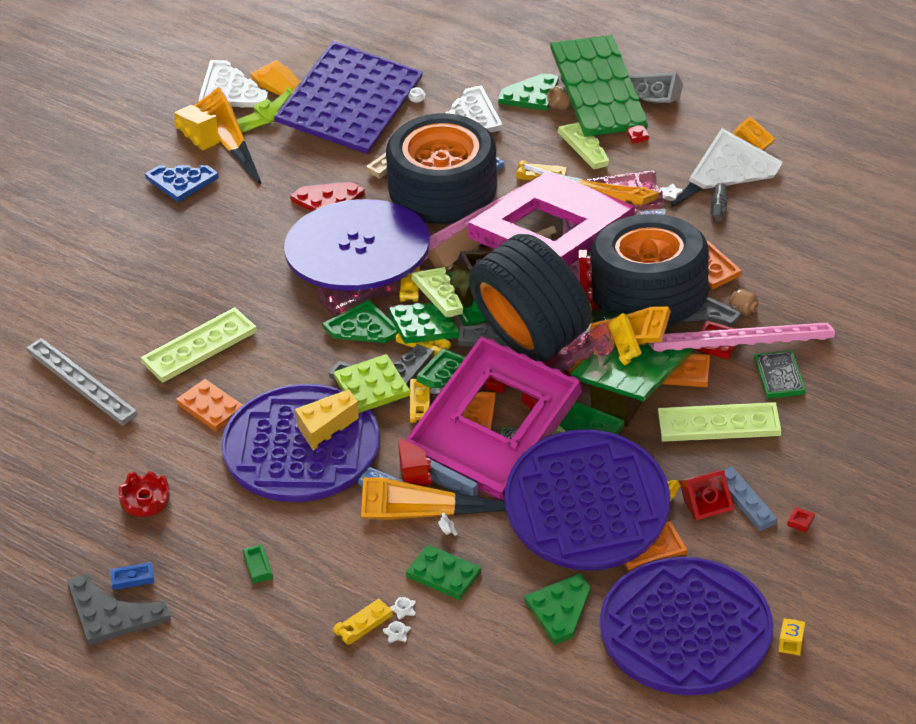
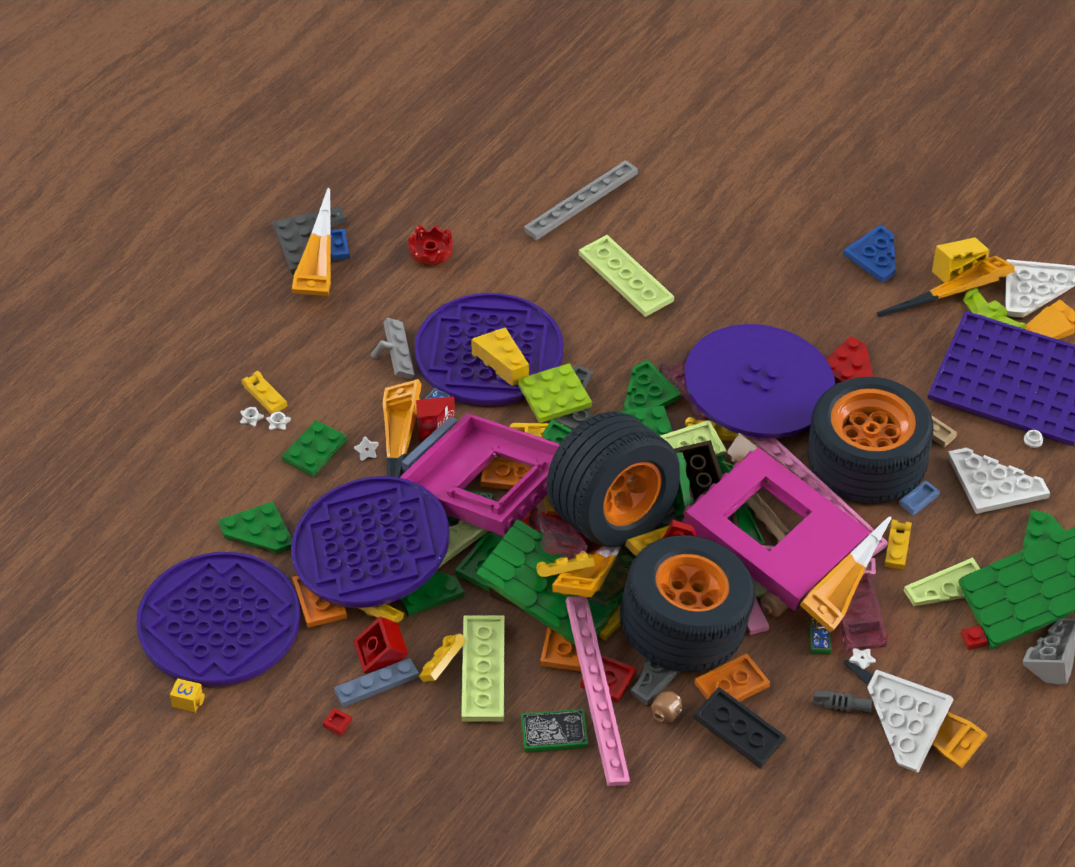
camera: 90 degrees right, 5 degrees up
orange plate [176,379,243,432] -> none
green tile [242,544,273,584] -> none
none -> light orange plate [292,188,331,296]
none -> light grey plate [371,318,415,380]
none -> yellow plate [418,634,465,682]
none -> black tile [693,687,786,769]

